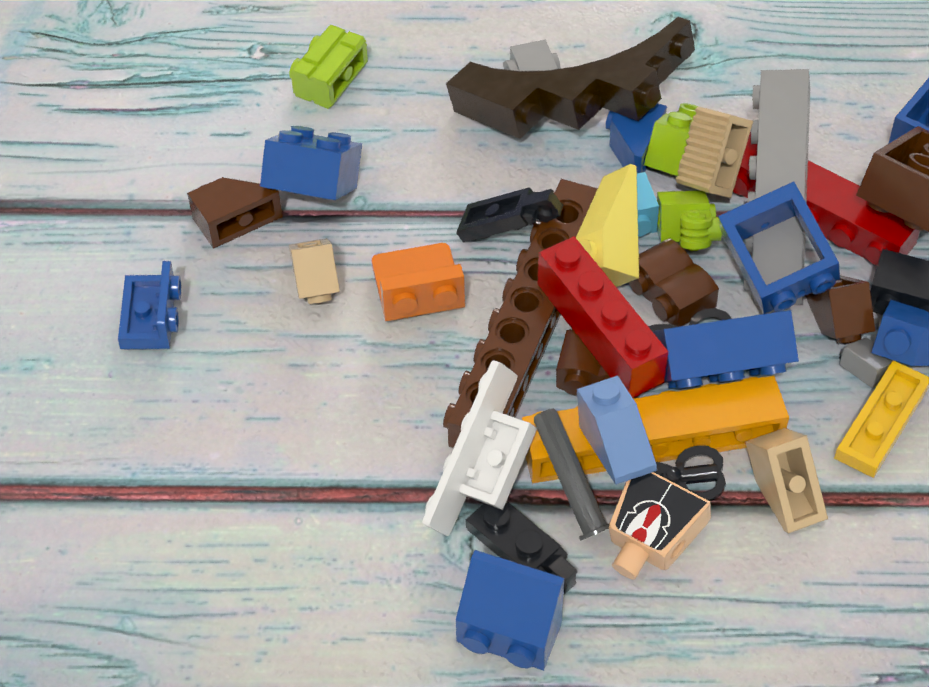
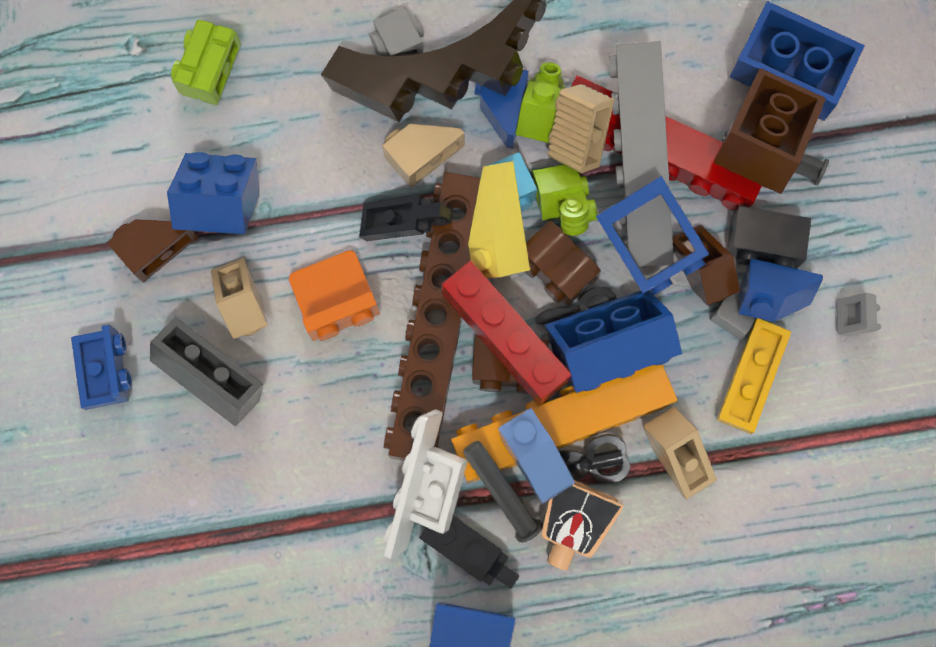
camera: 10 degrees left, 25 degrees up
none -> dark grey brick [150,317,263,427]
none -> tan slope [382,124,465,188]

